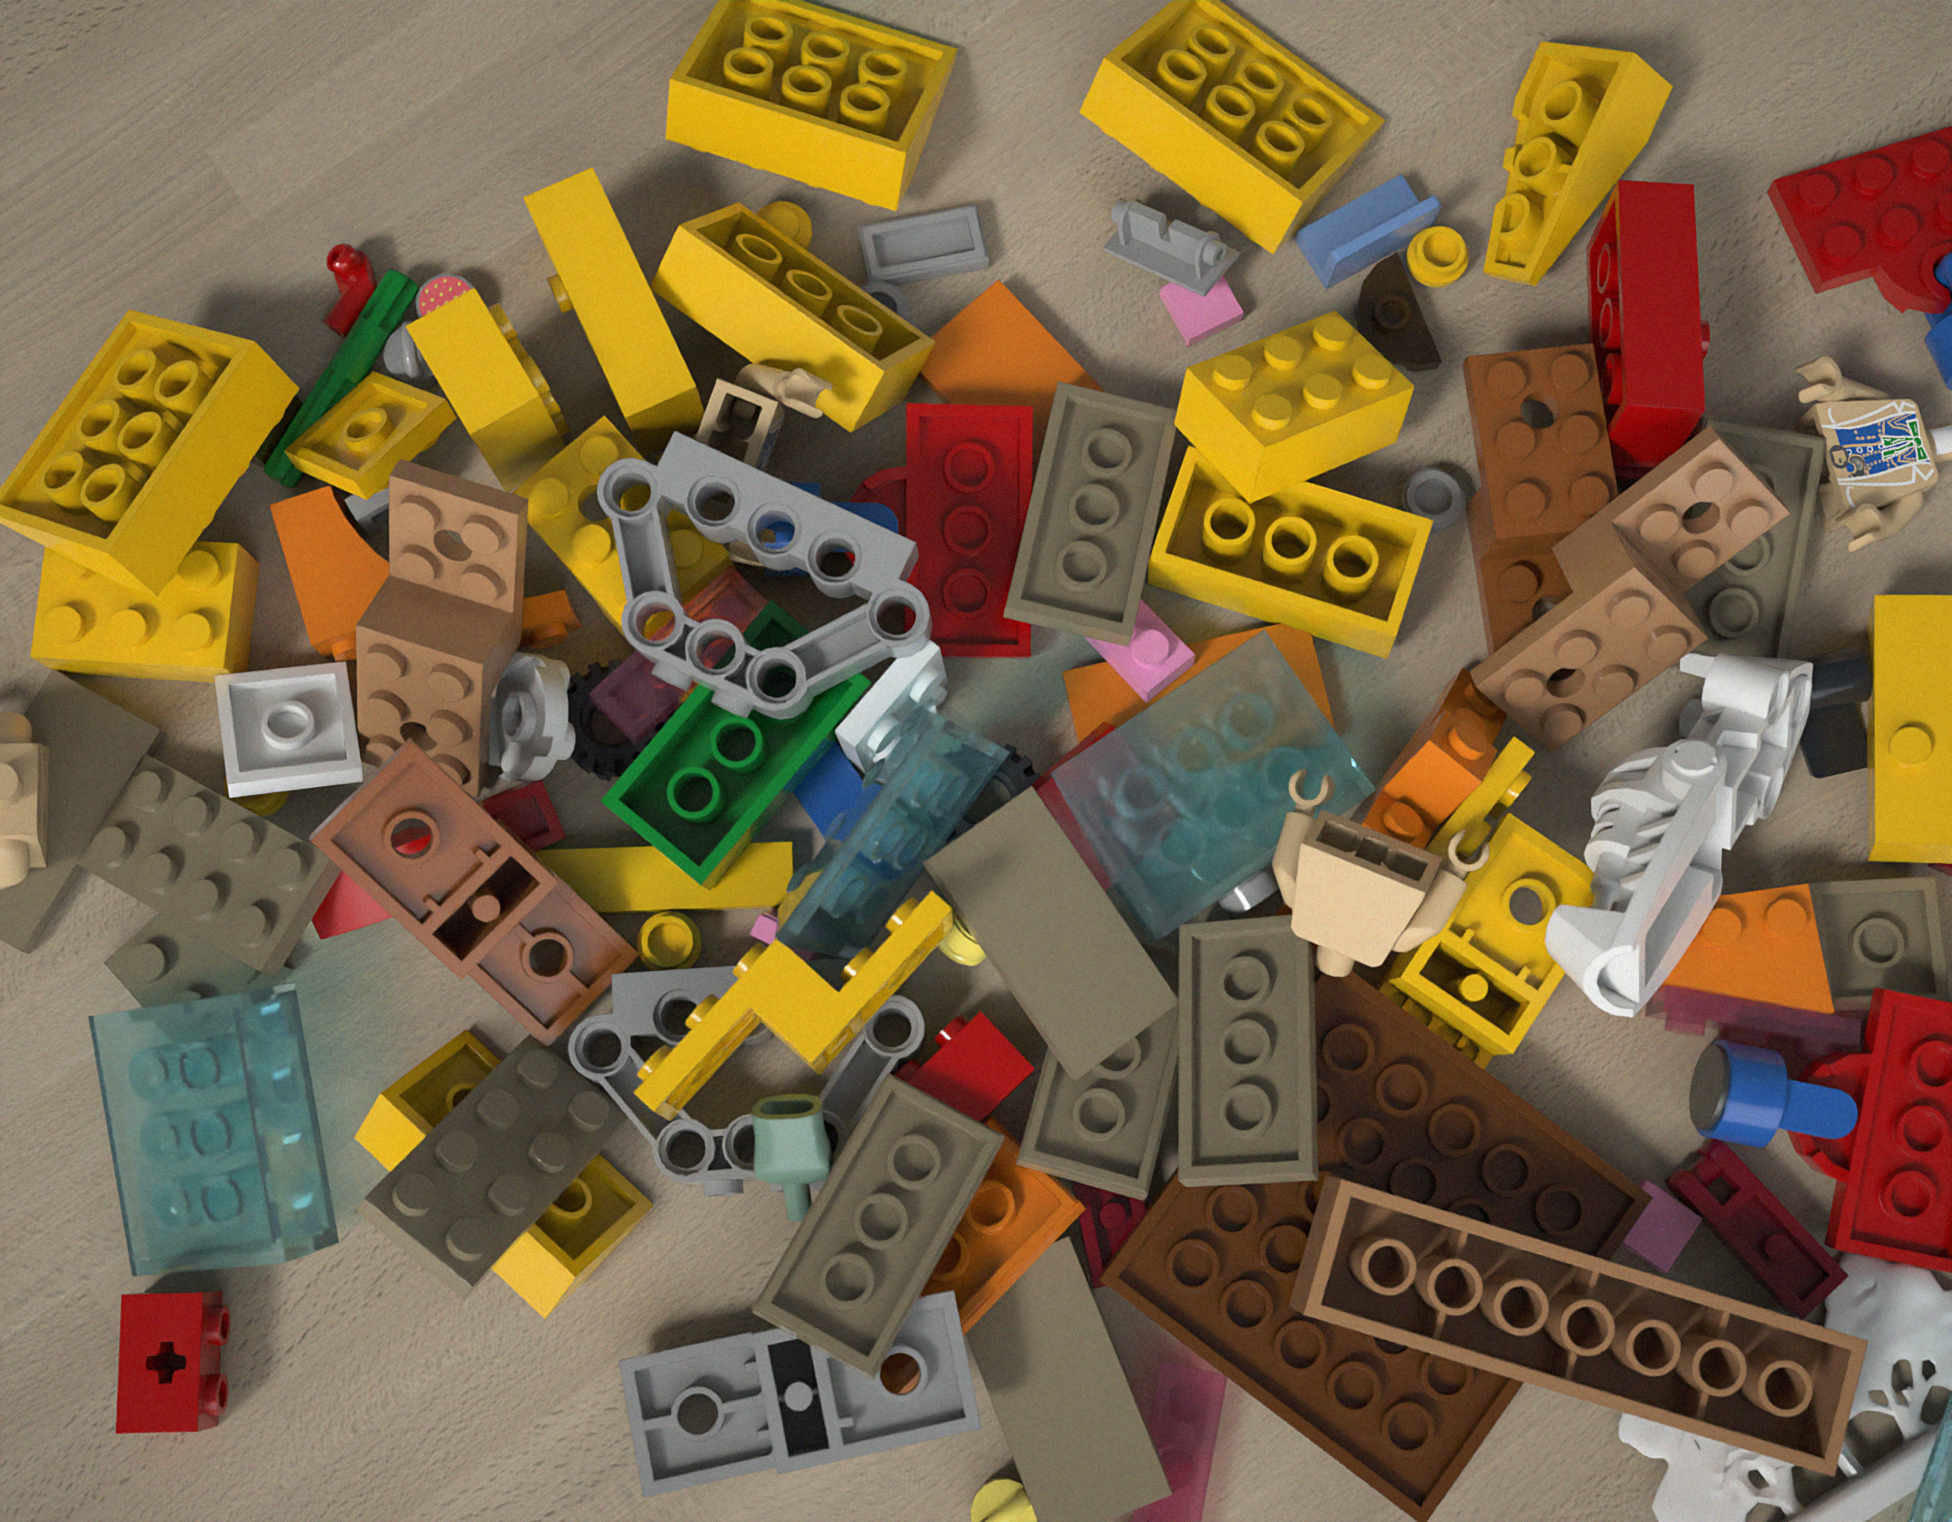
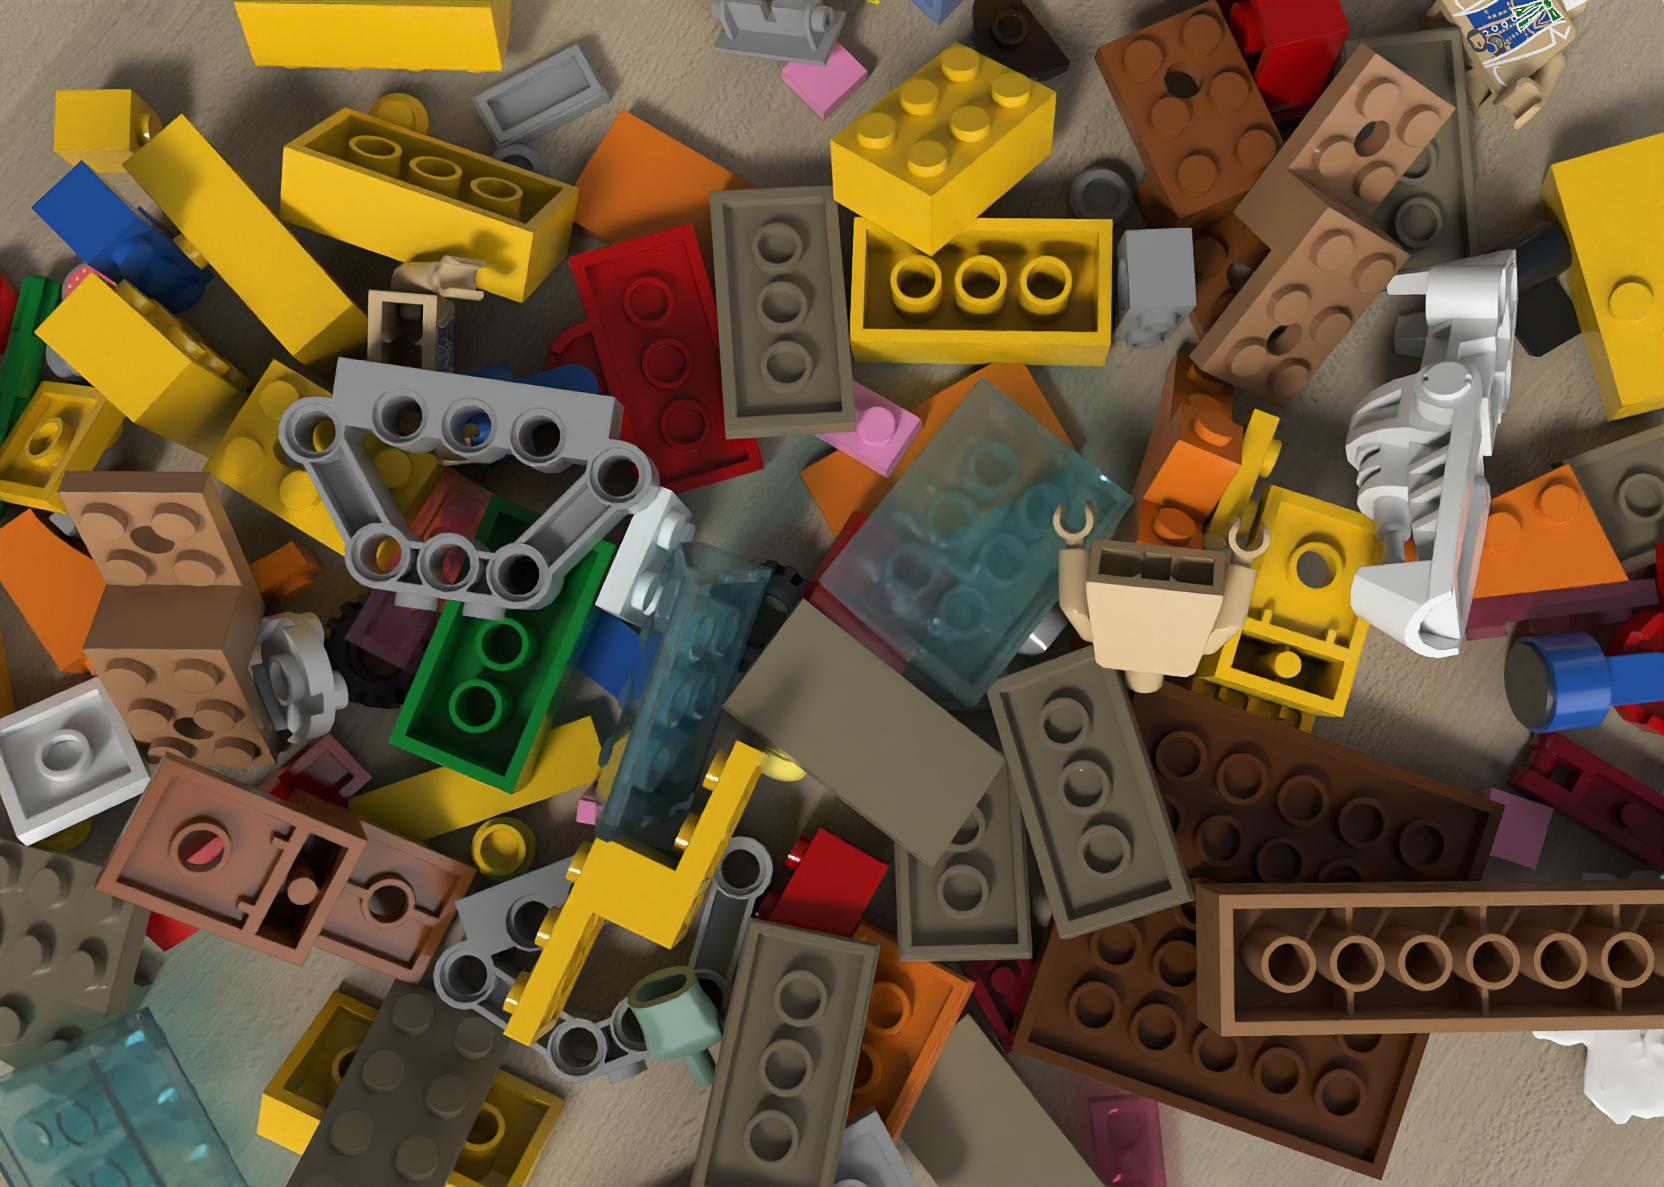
camera: 15 degrees left, 5 degrees up
none -> blue arch [31,160,215,315]
none -> yellow brick [53,89,163,173]
none -> light grey brick [1111,228,1197,349]

